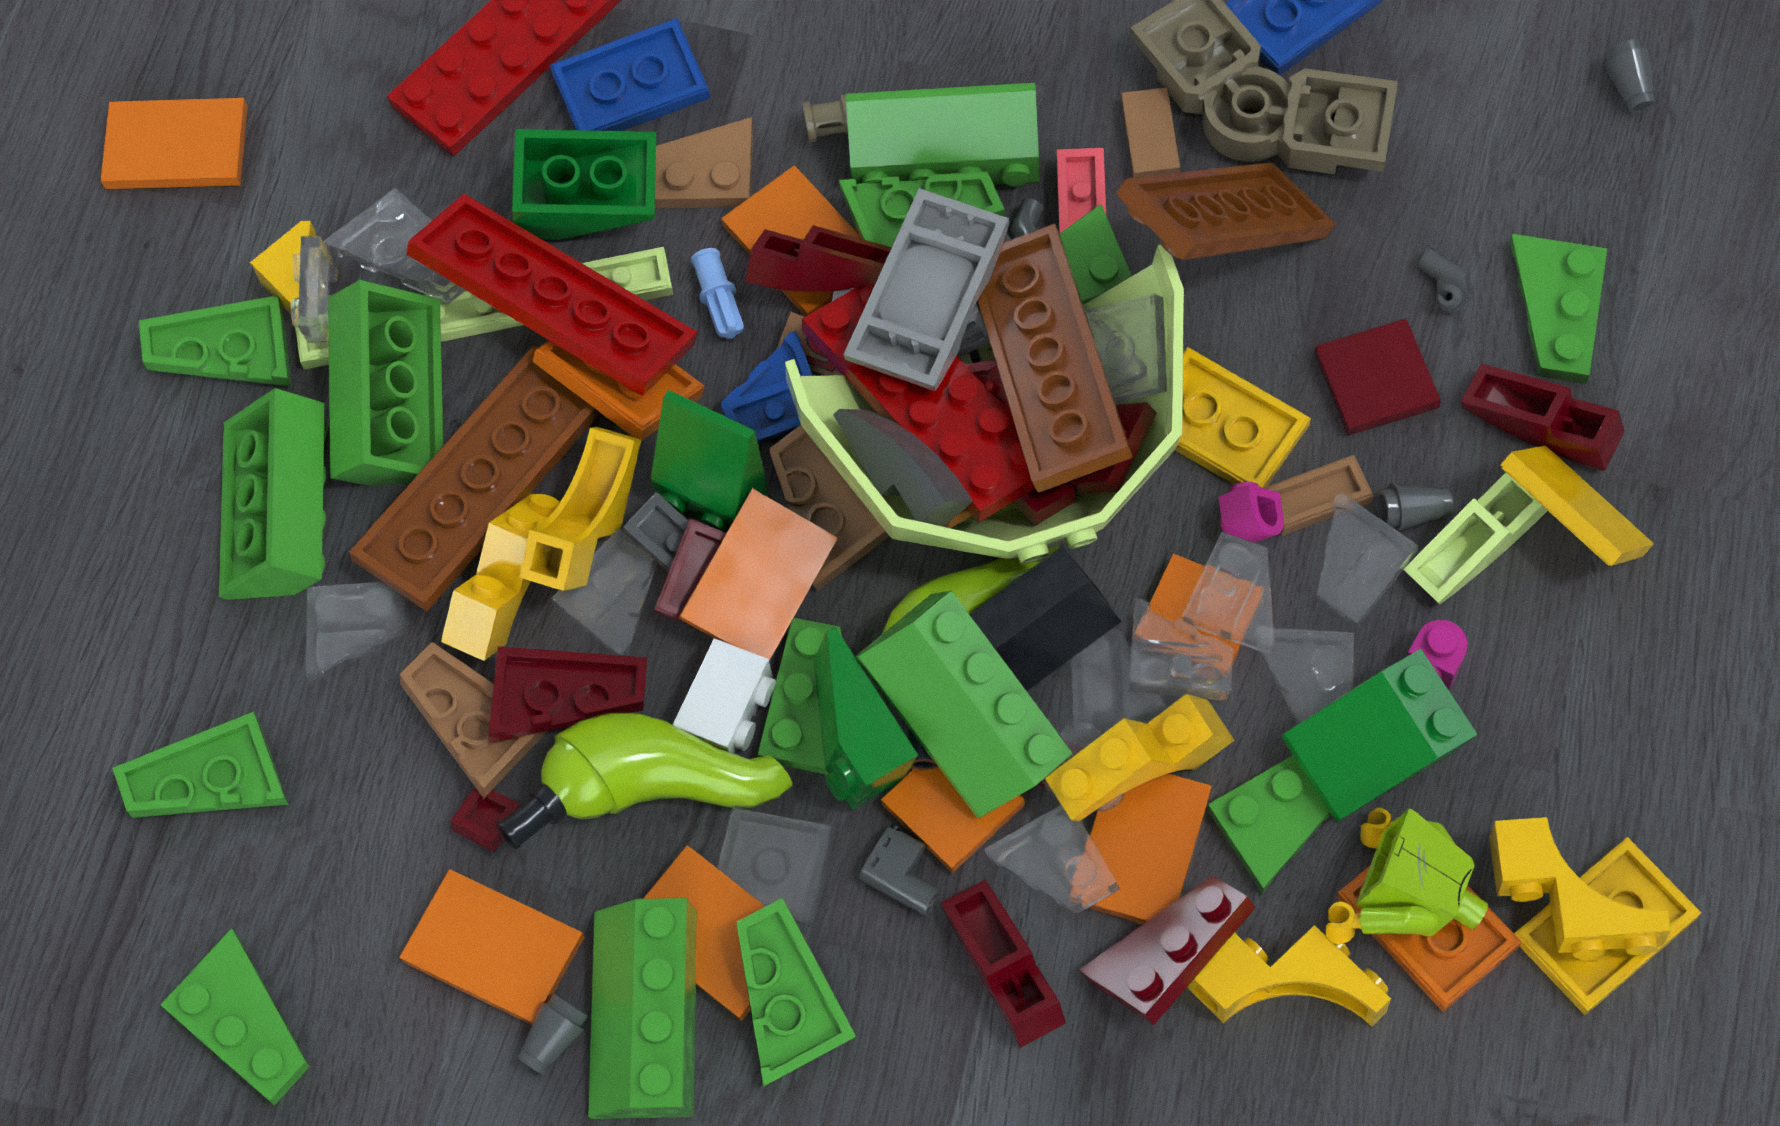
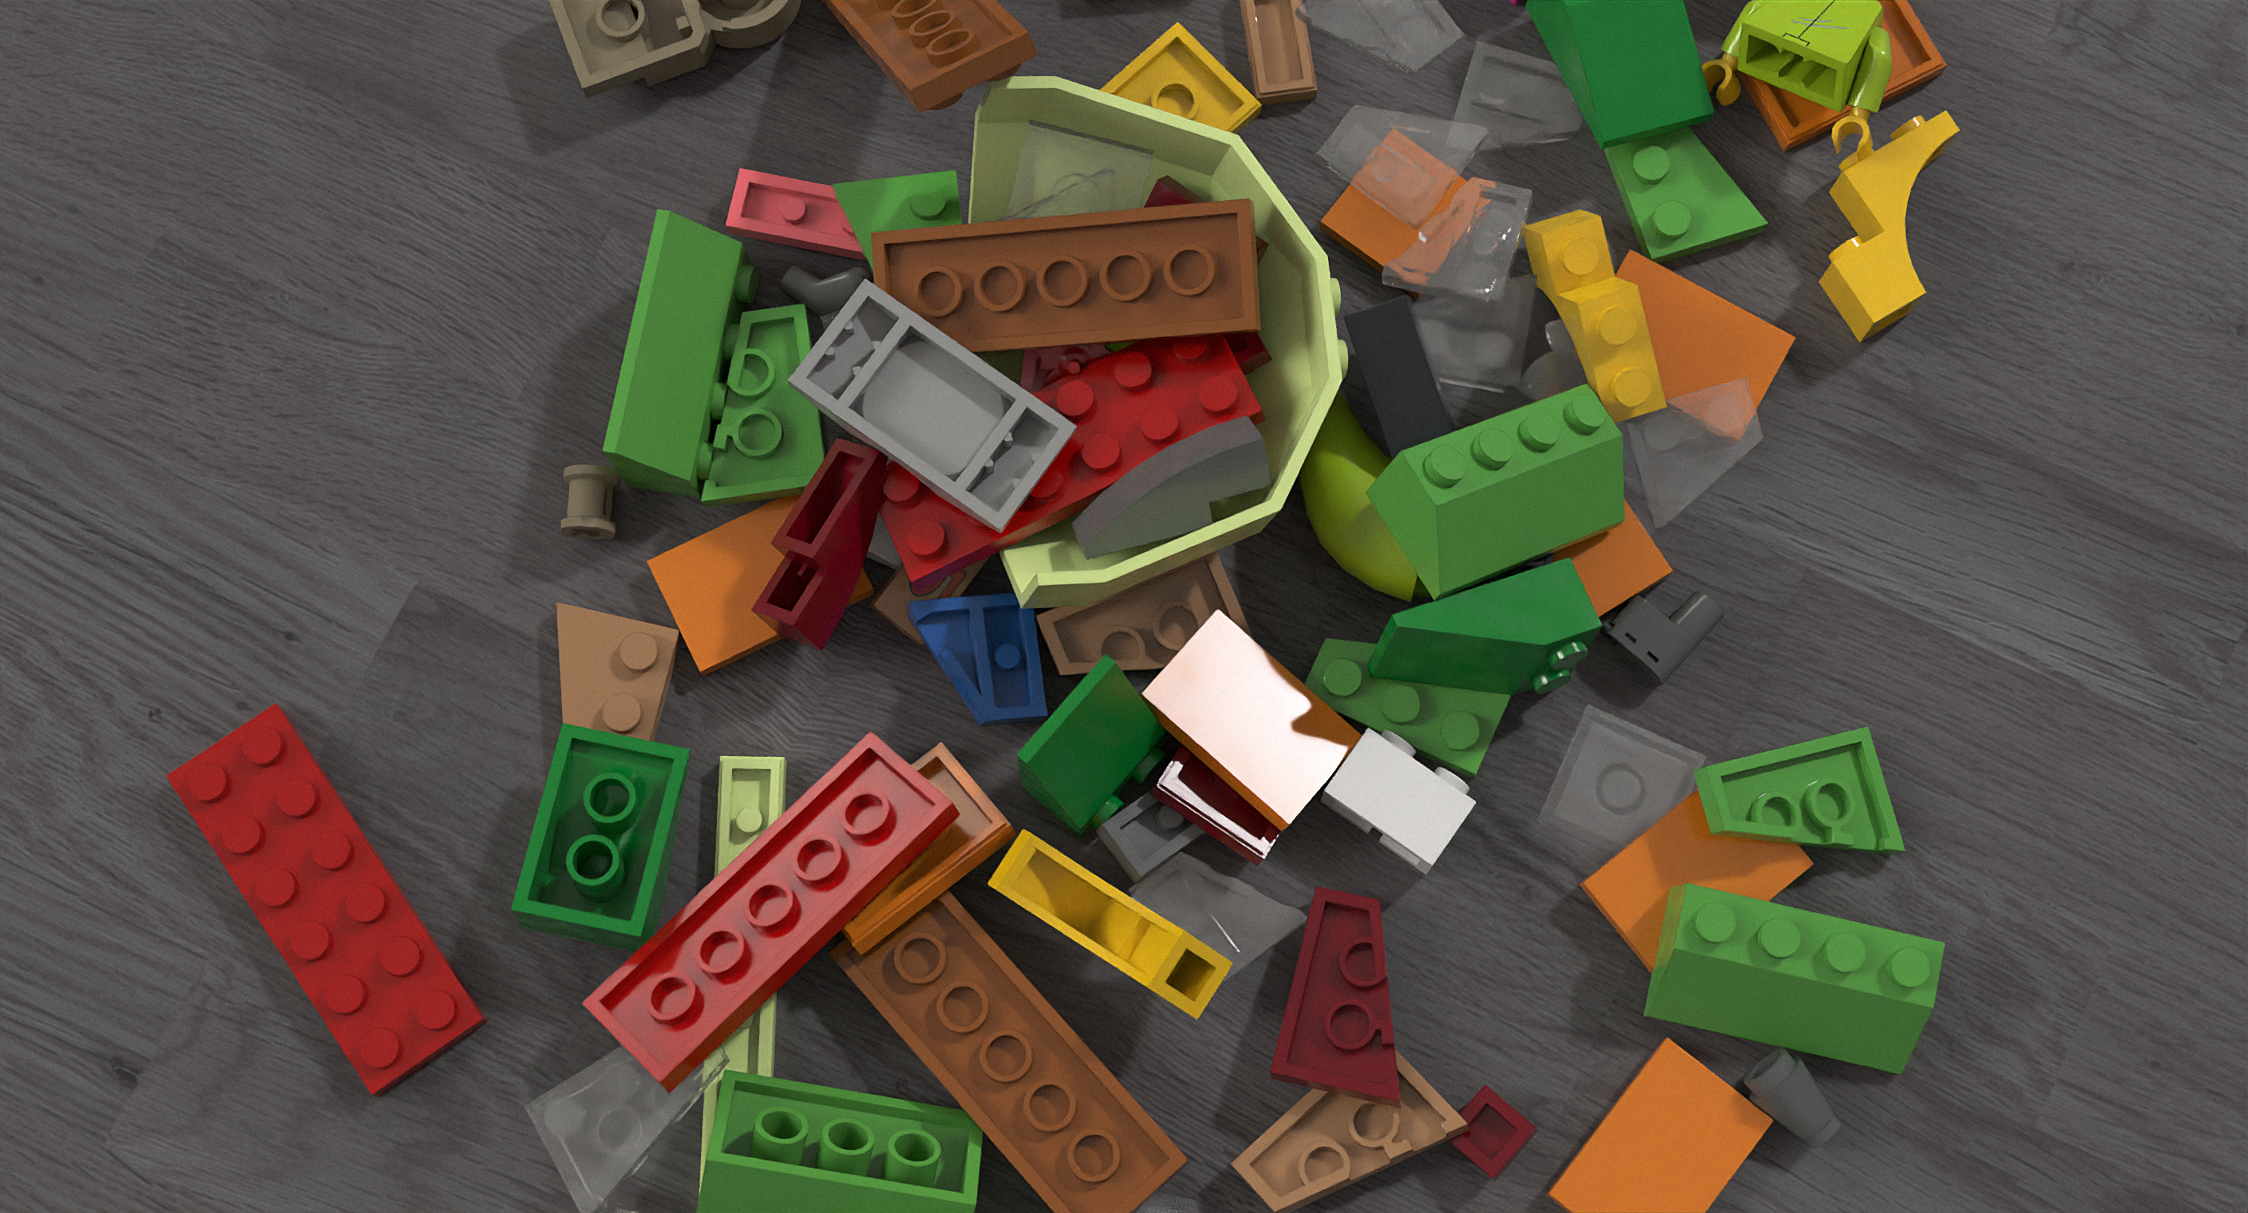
camera: 85 degrees left, 10 degrees up
yellow arch [441,493,559,661] -> none
lime animal [496,713,792,850] -> none
blue tile [549,18,710,131] -> none
light blue axle [691,248,744,340] -> none
dark red slope [941,879,1066,1048] -> none
wing [1079,876,1256,1025] -> none
medium nougat tile [1121,87,1180,178] -> none
dark pink plate [1218,482,1284,547] -> none

